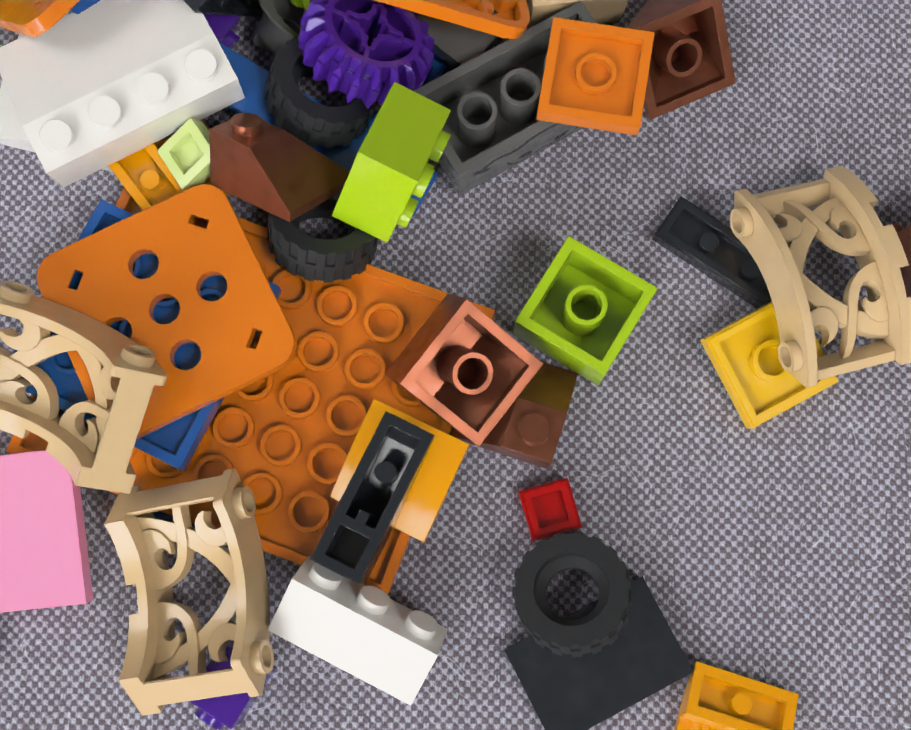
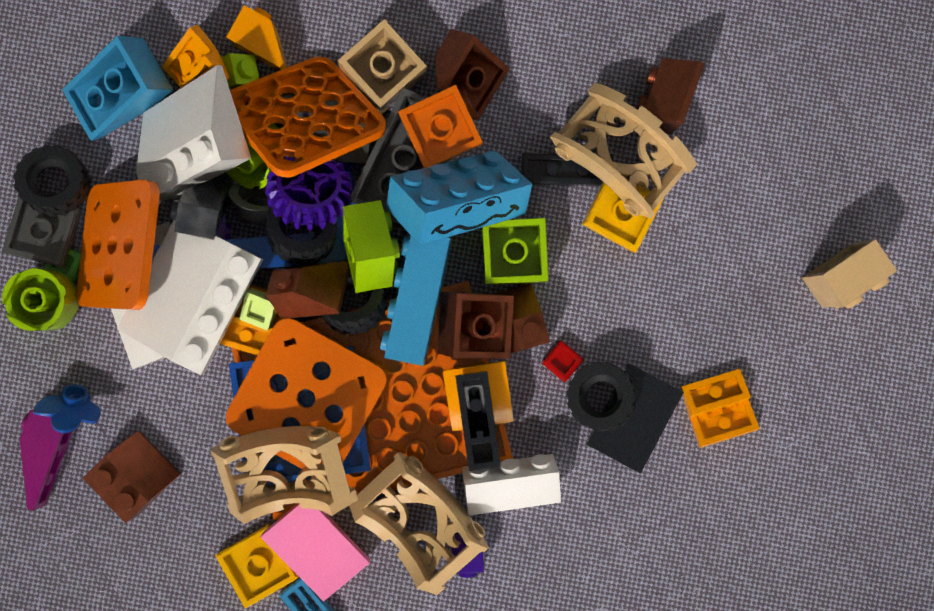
camera: 40 degrees left, 10 degrees up
none -> dark azure brick [380,236,451,366]
none -> dark azure brick [386,151,532,245]

